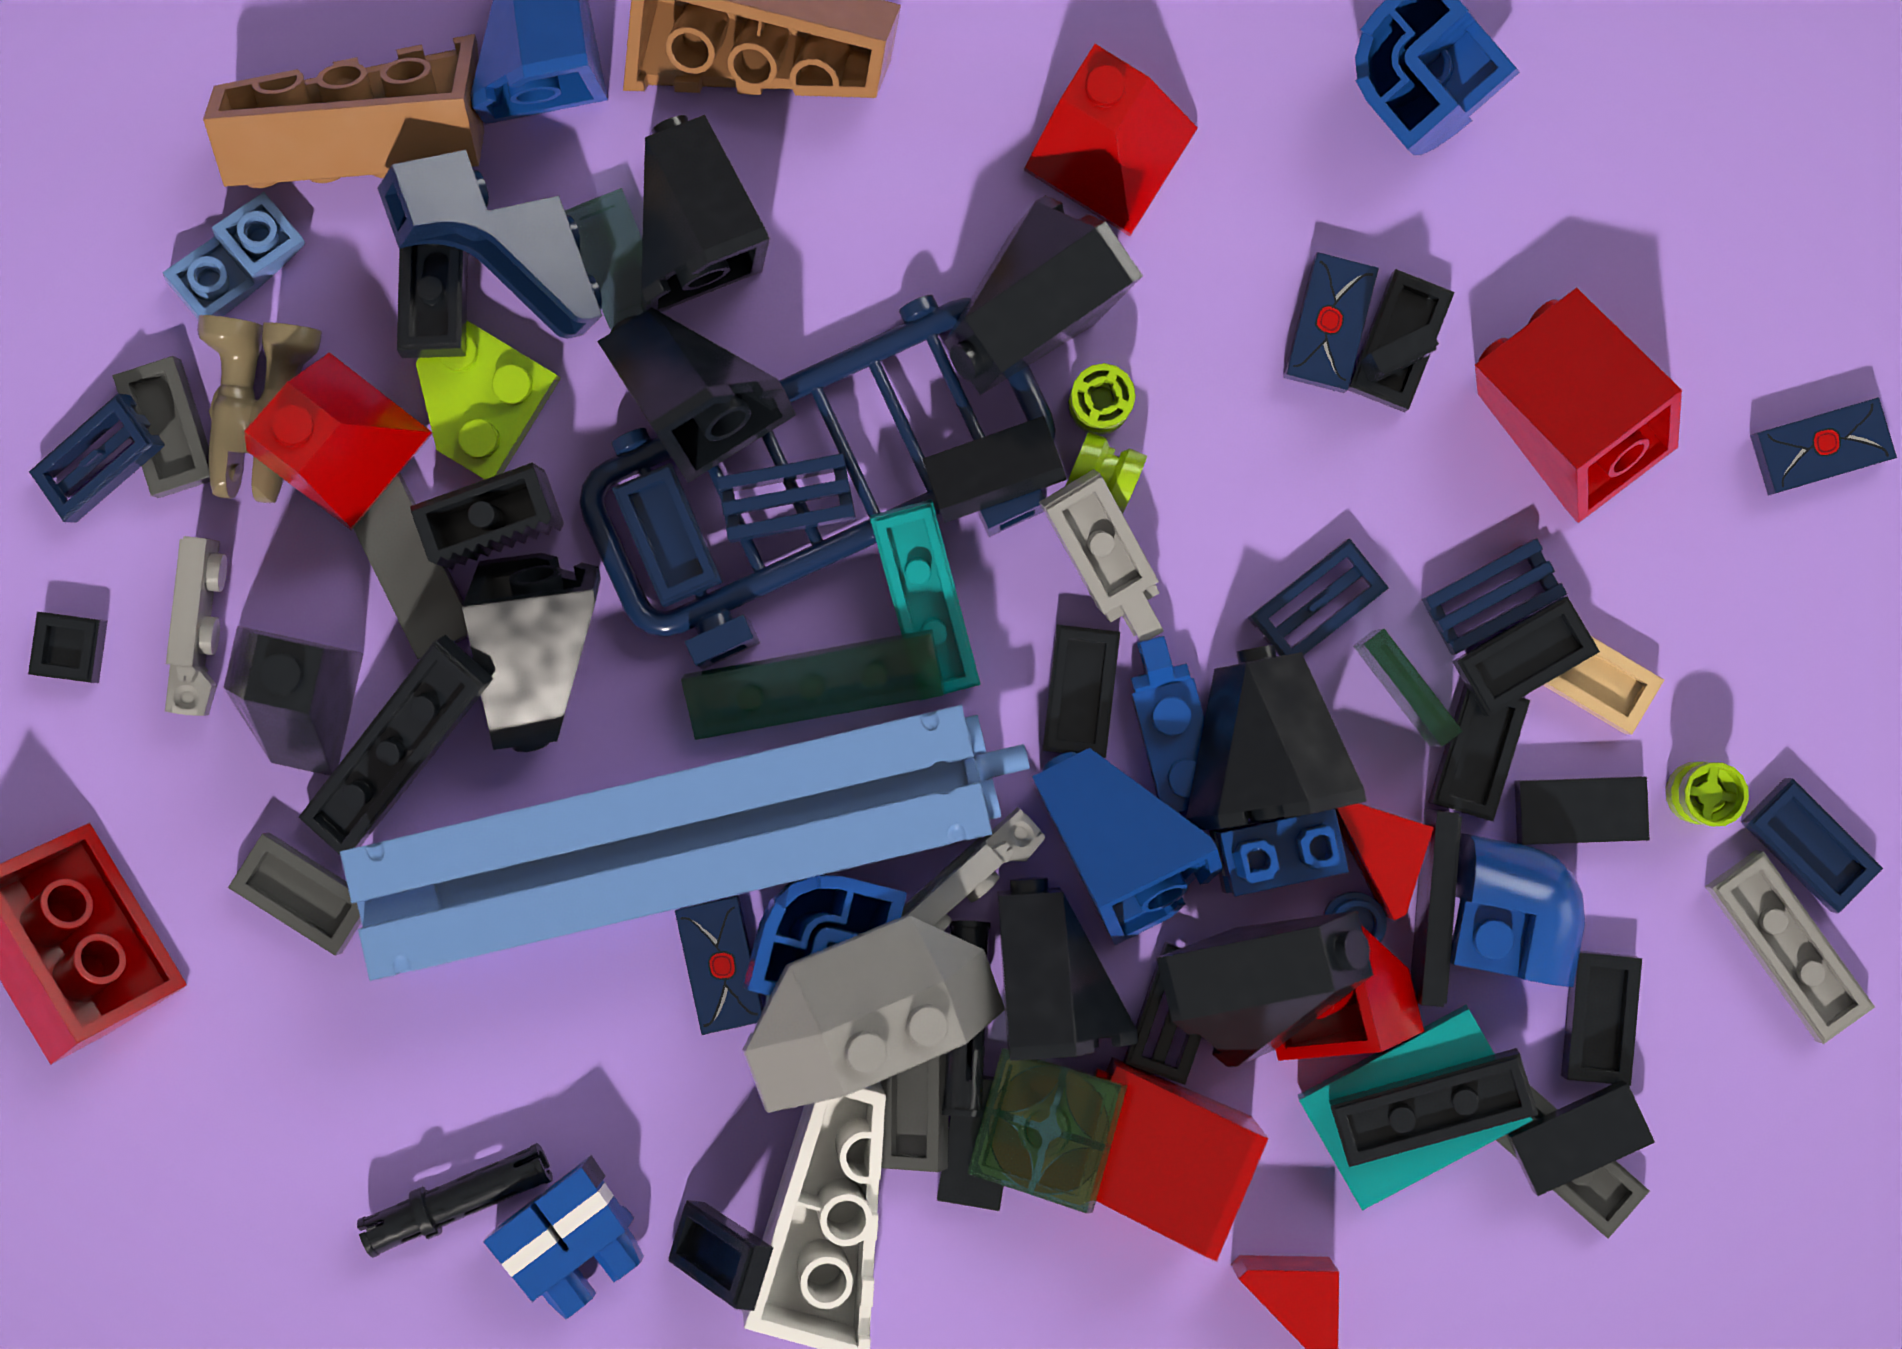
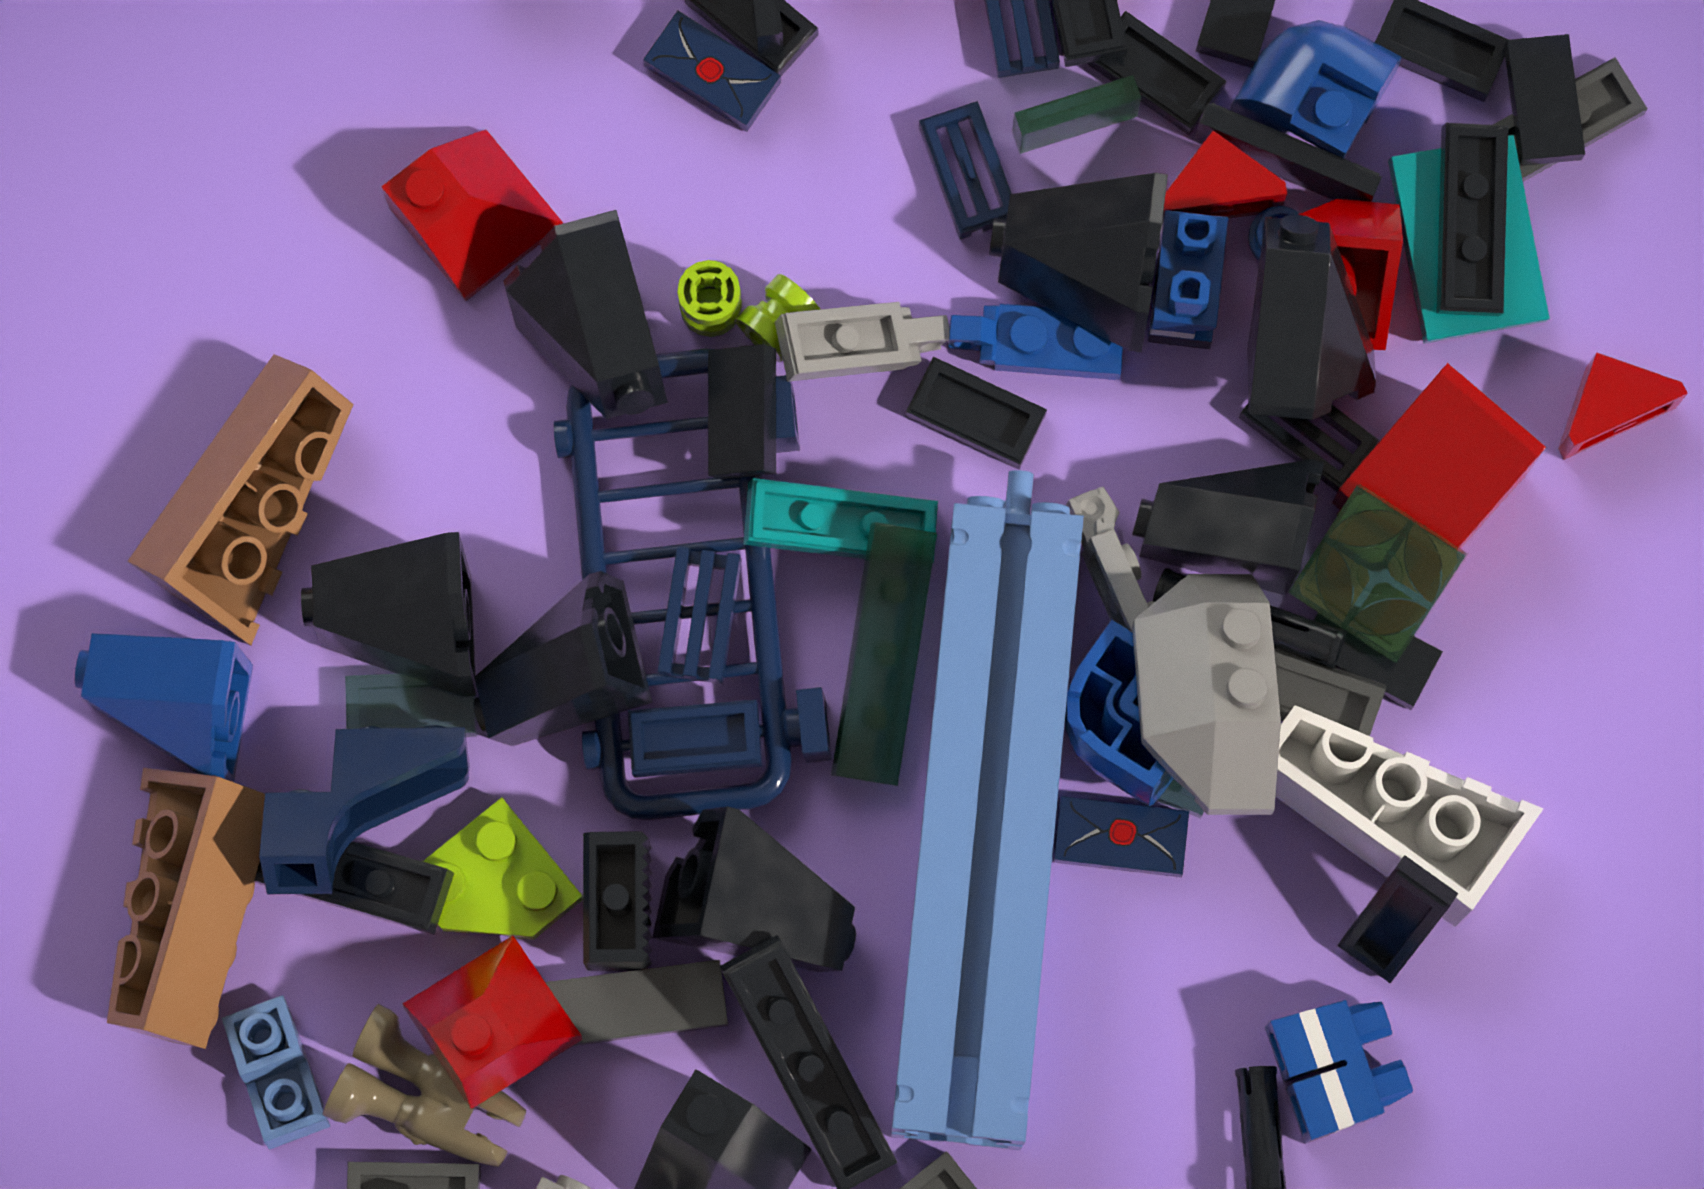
camera: 70 degrees left, 10 degrees down
blue slope [1032,748,1223,945] -> none

